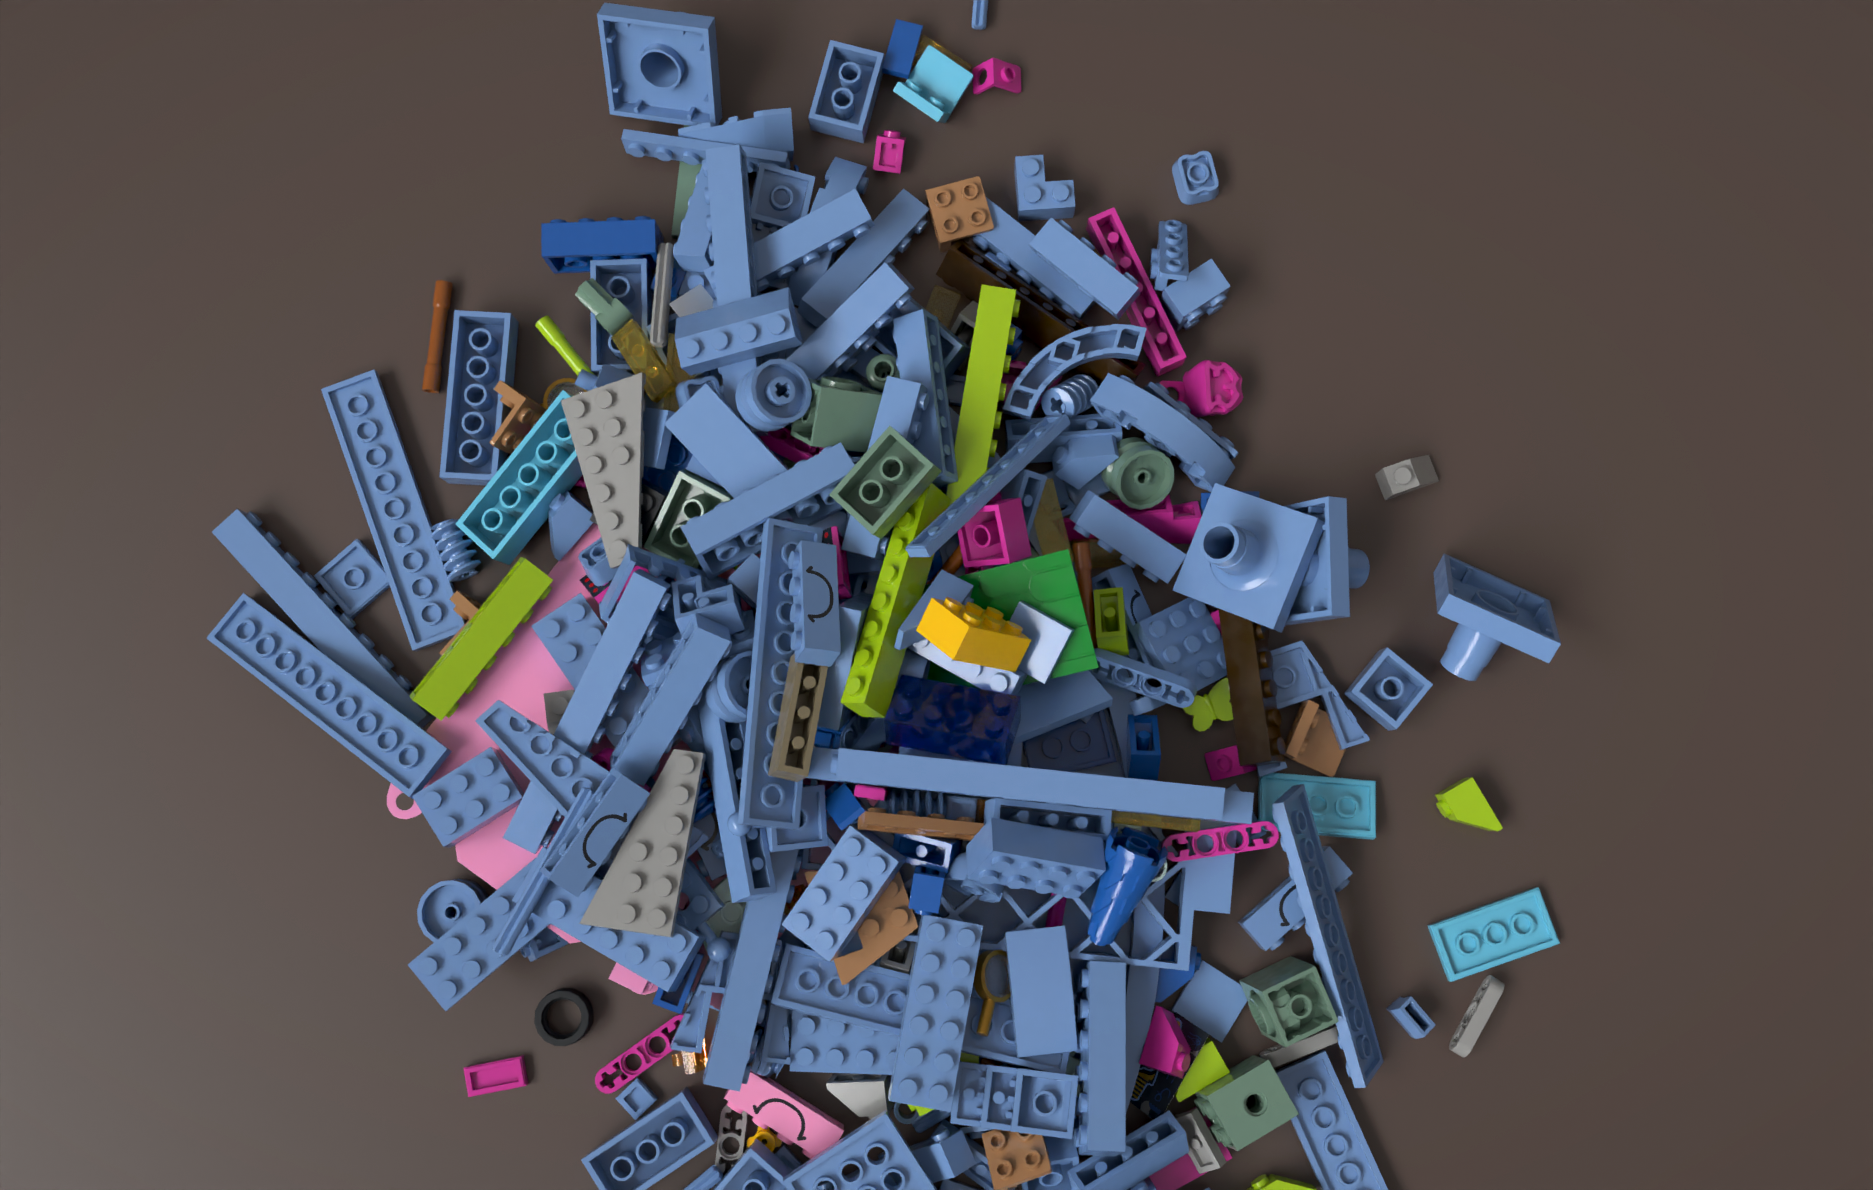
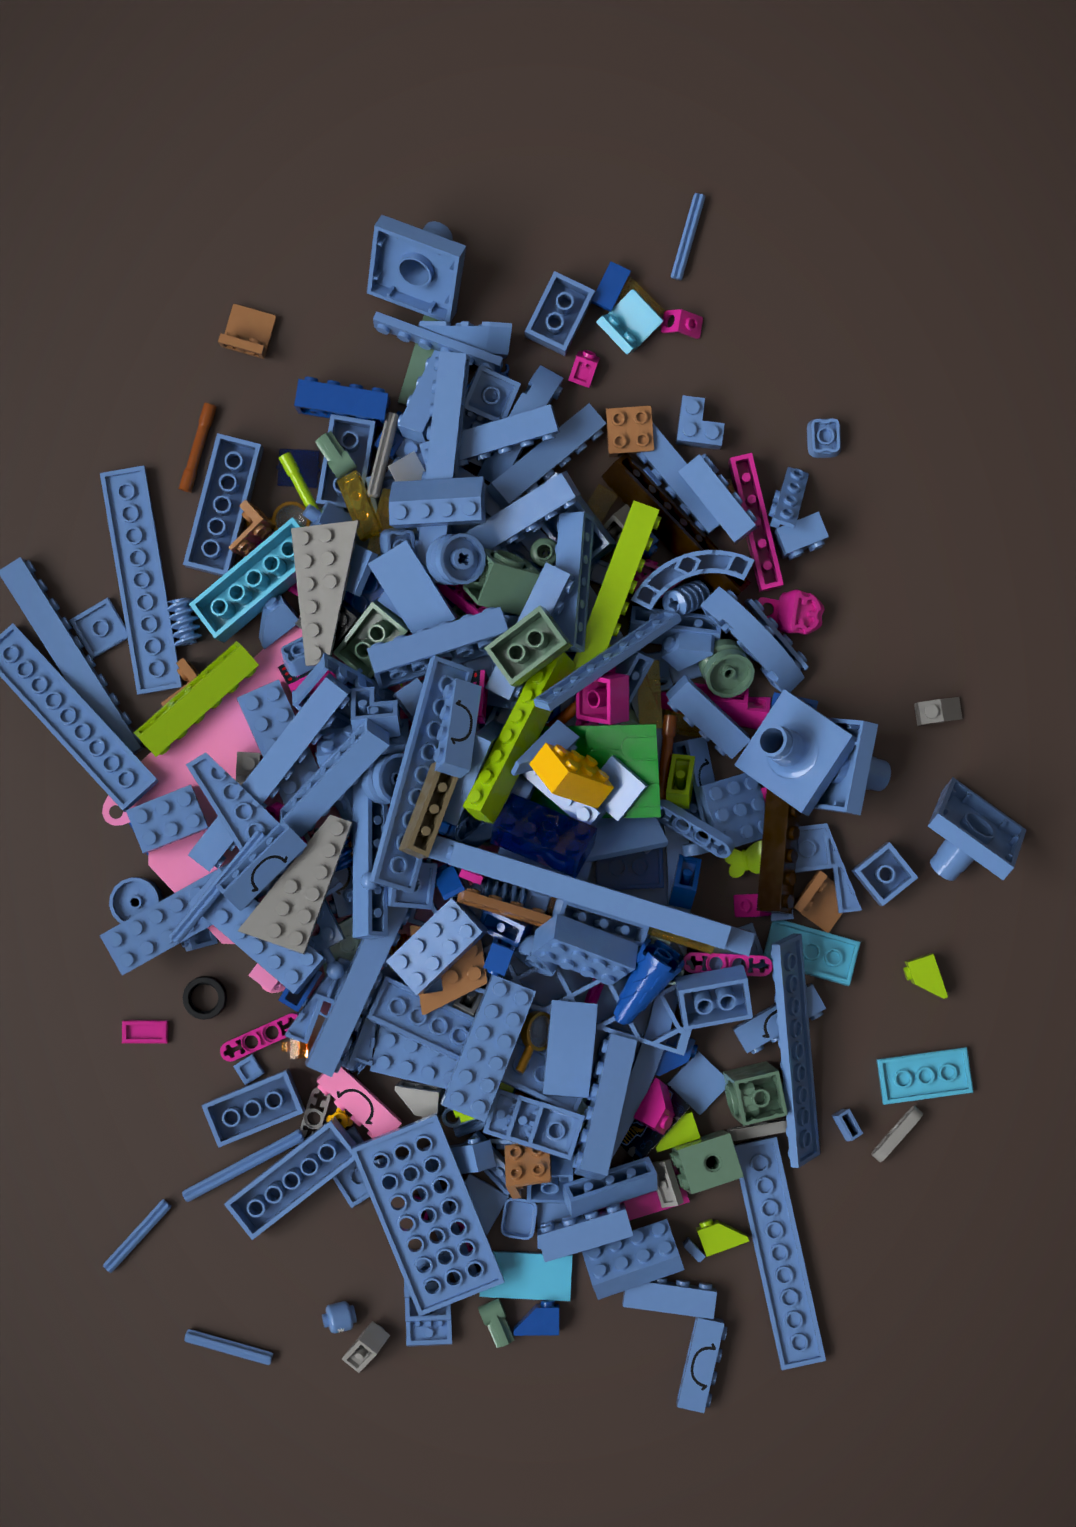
camera: 10 degrees right, 5 degrees up
none -> medium nougat bracket [218,304,276,359]
none -> clear blue piece [276,449,320,488]
none -> medium blue brick [675,965,753,1031]

